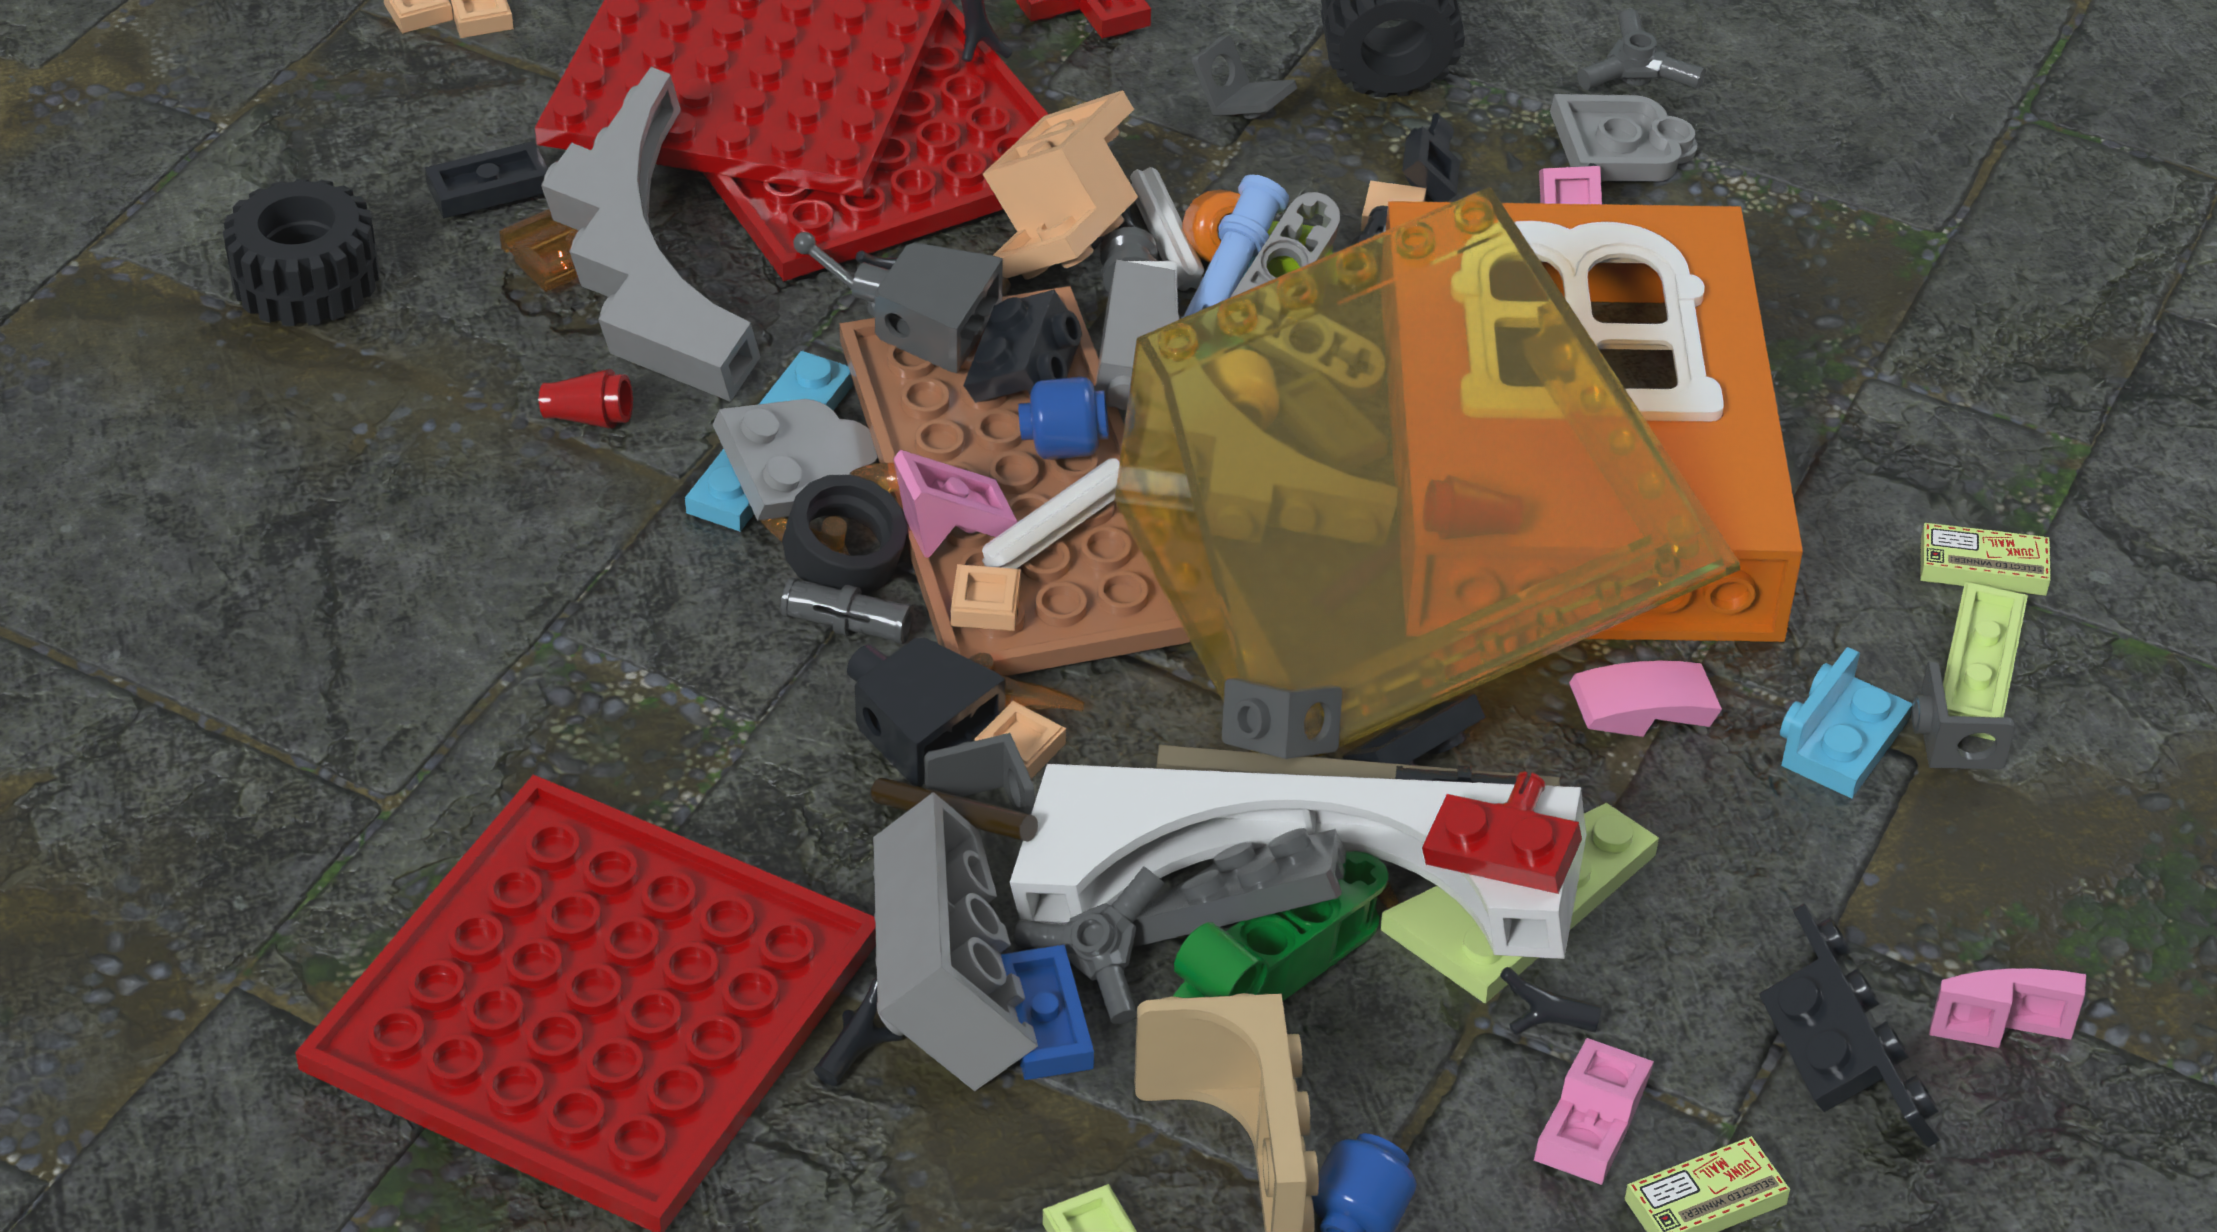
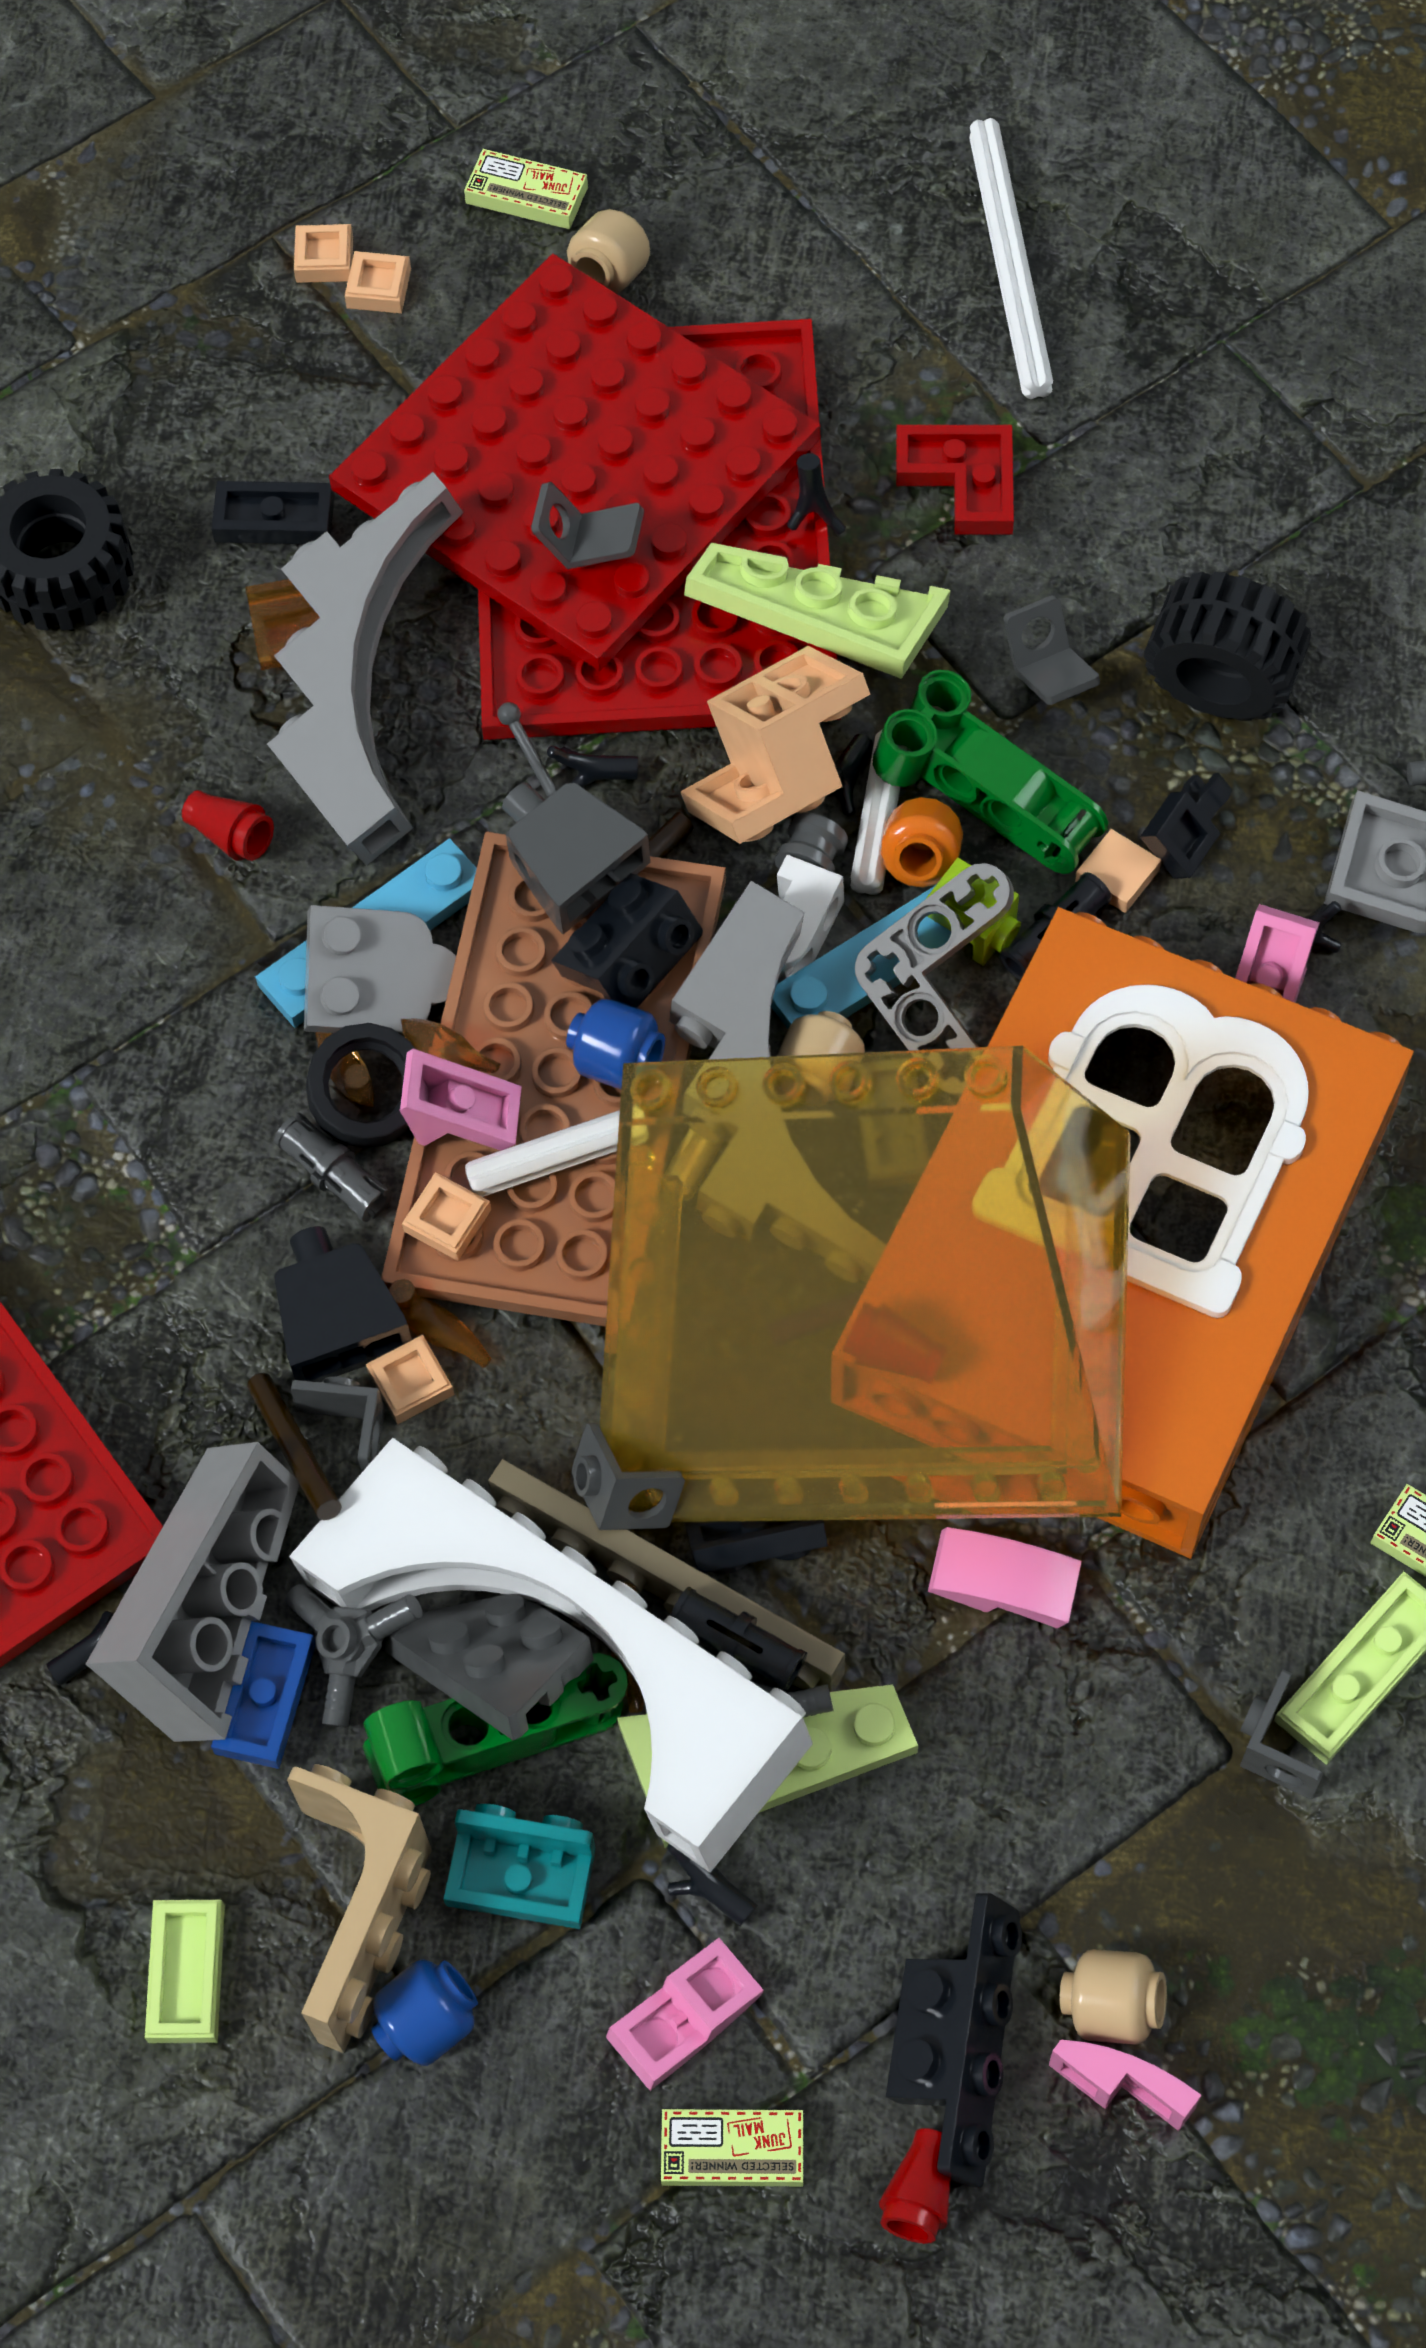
camera: 30 degrees right, 20 degrees up
light blue pin [1180,175,1289,344] -> none
red plate [1422,771,1582,894] -> none
medium azure bracket [1780,647,1913,799] -> none
none -> teal bracket [443,1804,596,1929]
none -> dark grey bracket [531,482,644,569]
none -> yellowish green wing [684,543,951,679]
none -> green piece [872,670,1108,874]
none -> red cone [879,2128,951,2244]
none -> tan head [1060,1949,1167,2045]

